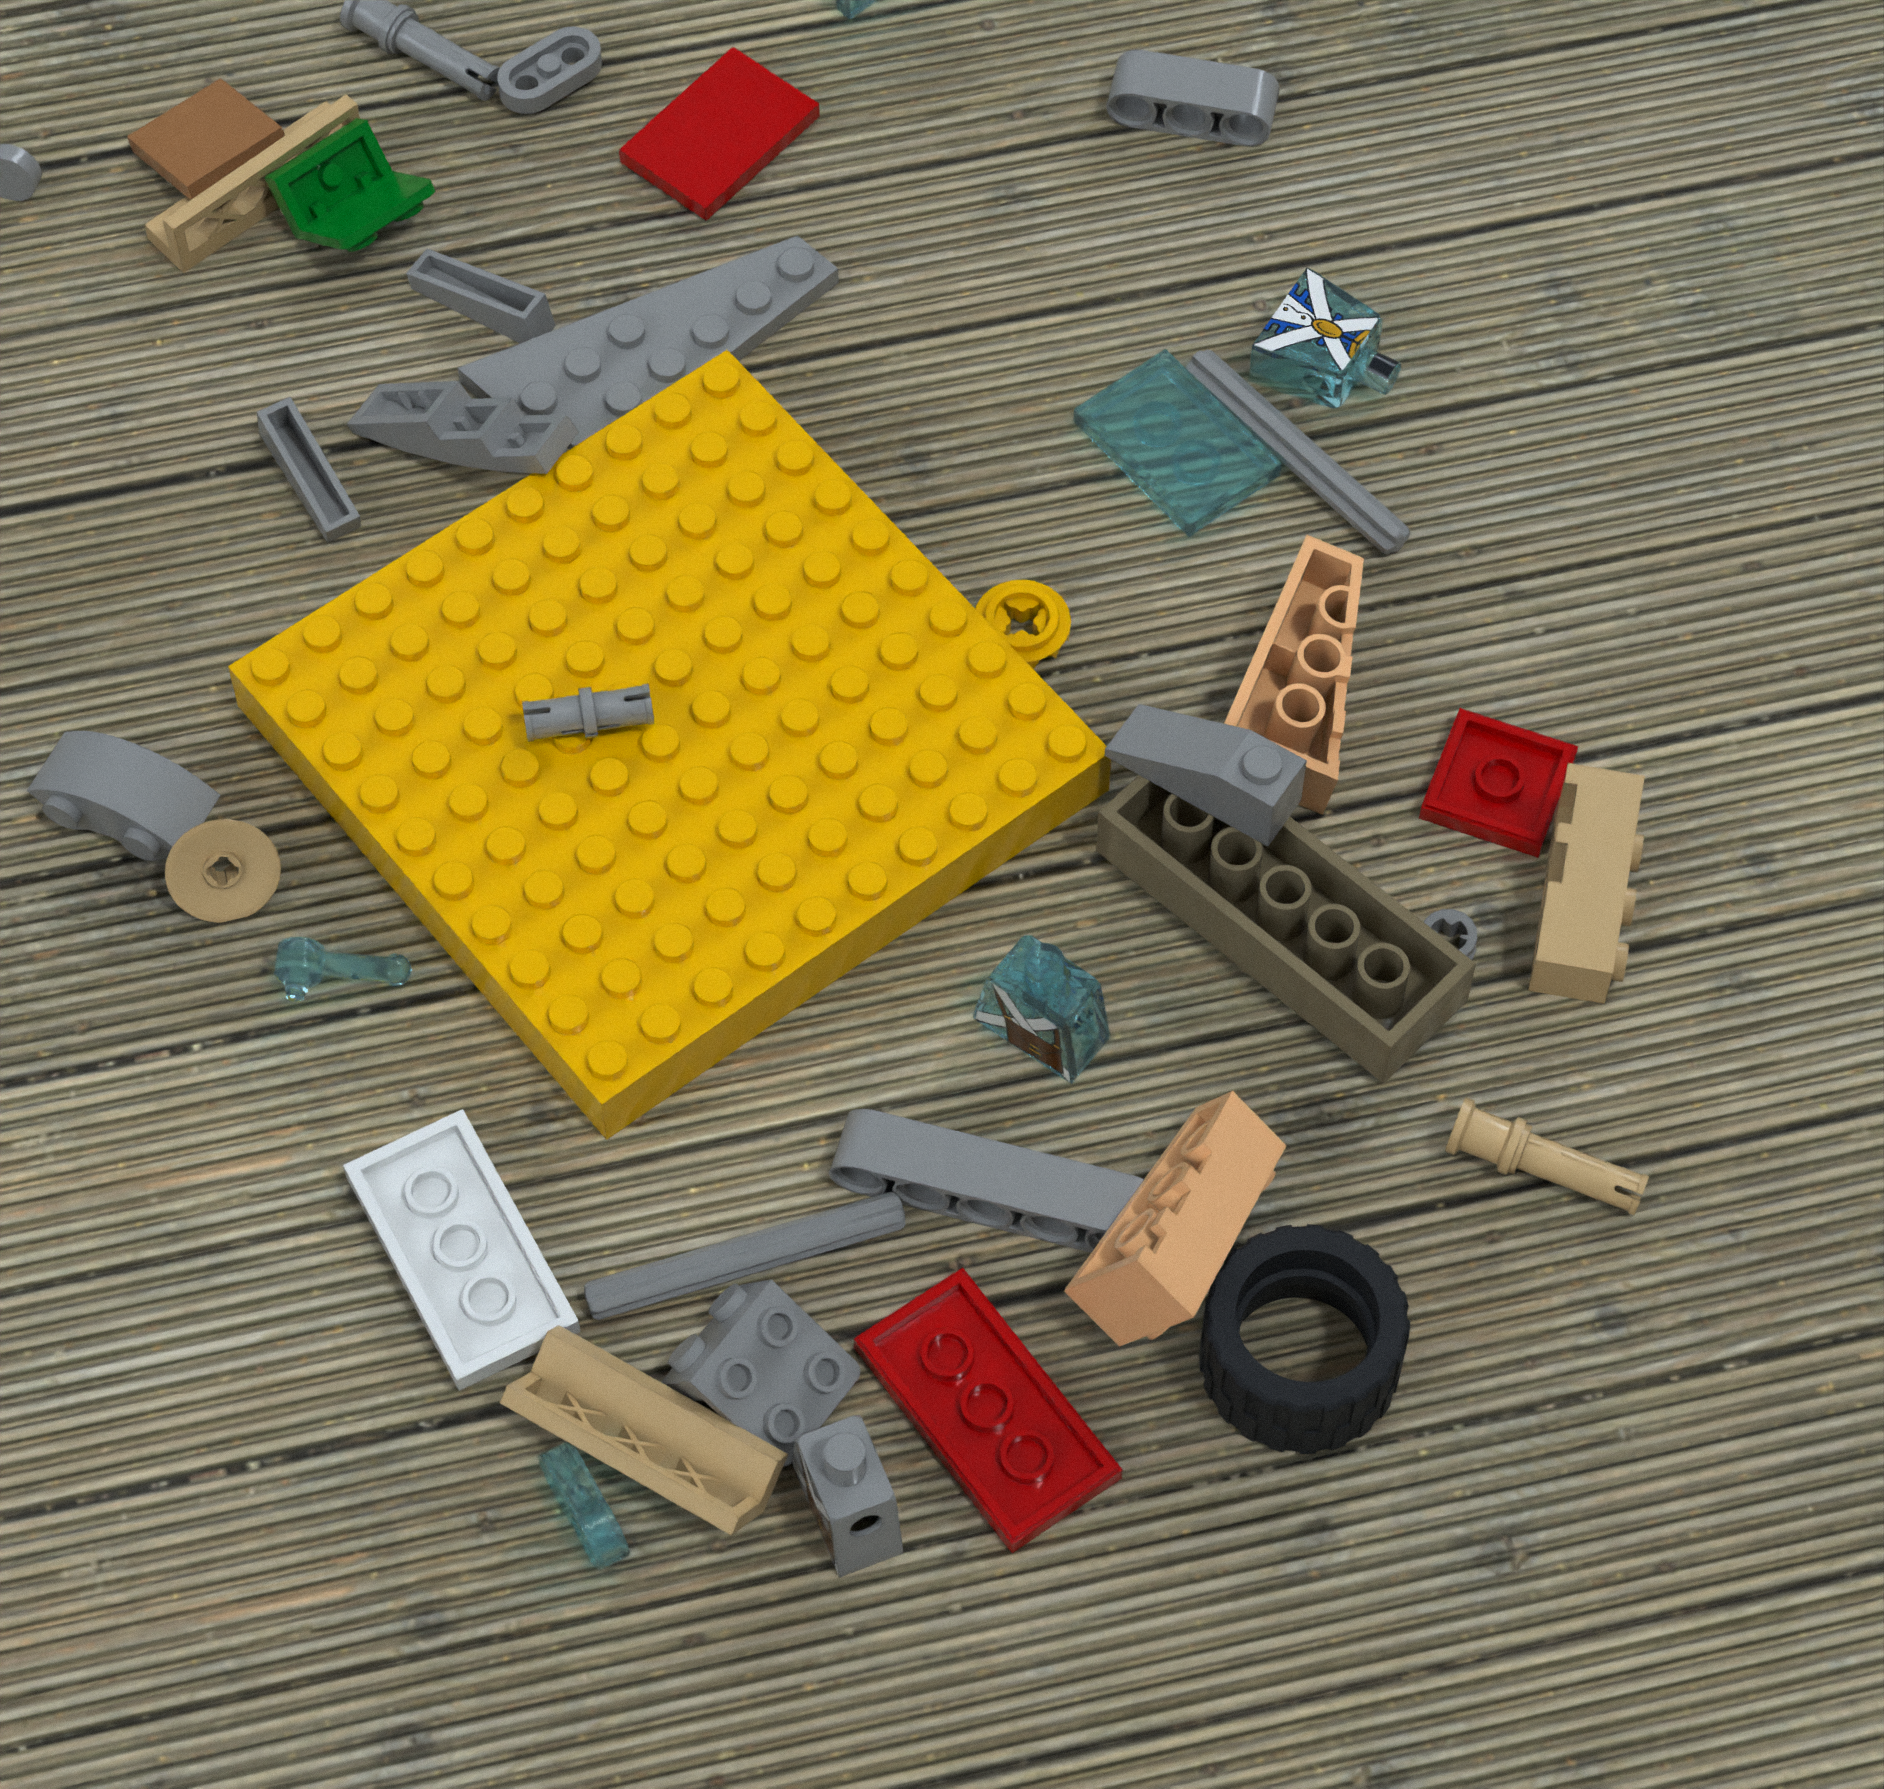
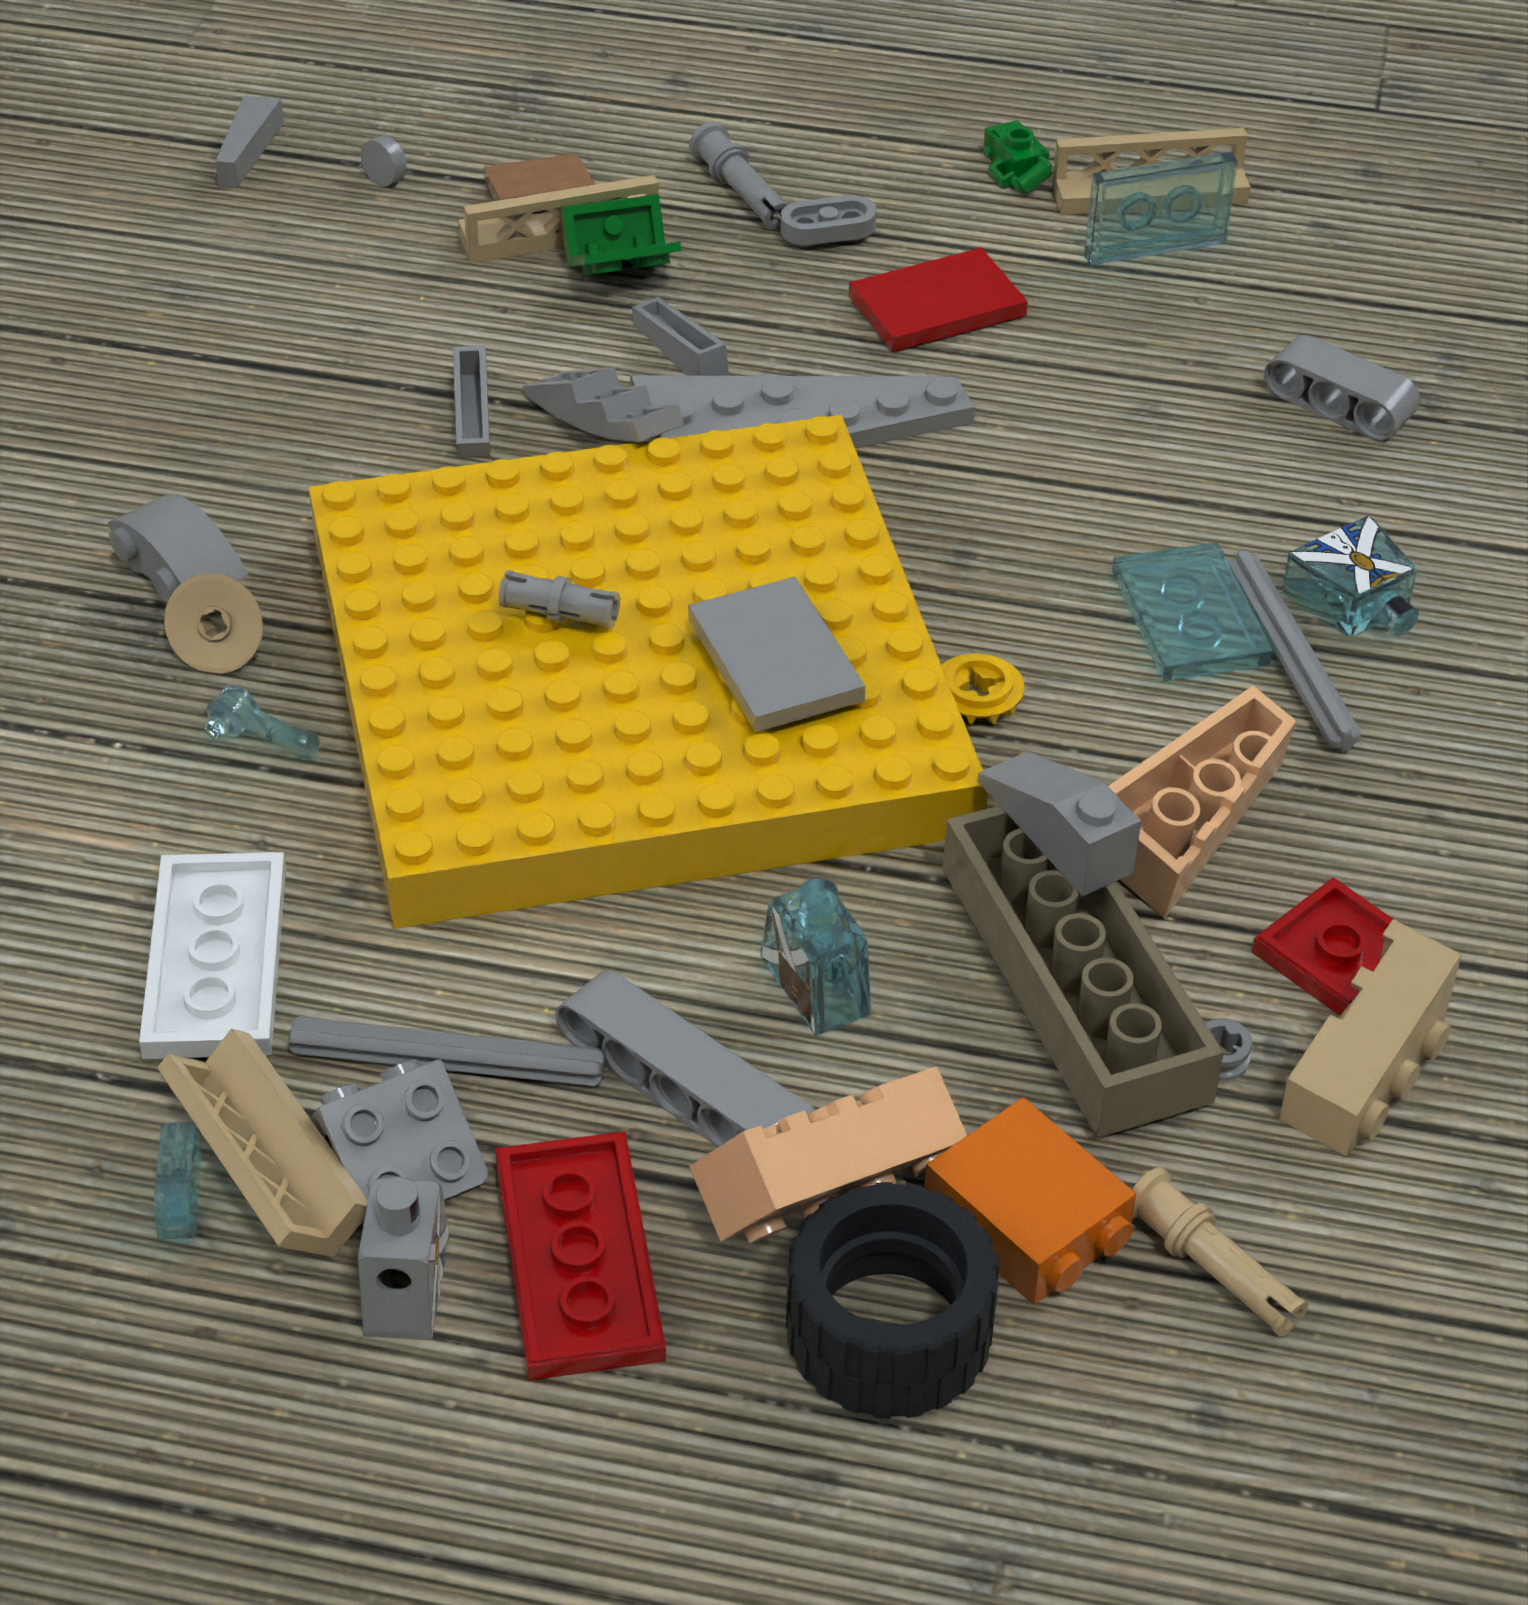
camera: 25 degrees right, 15 degrees down
none -> light grey tile [688,577,866,732]
none -> orange brick [924,1097,1136,1305]

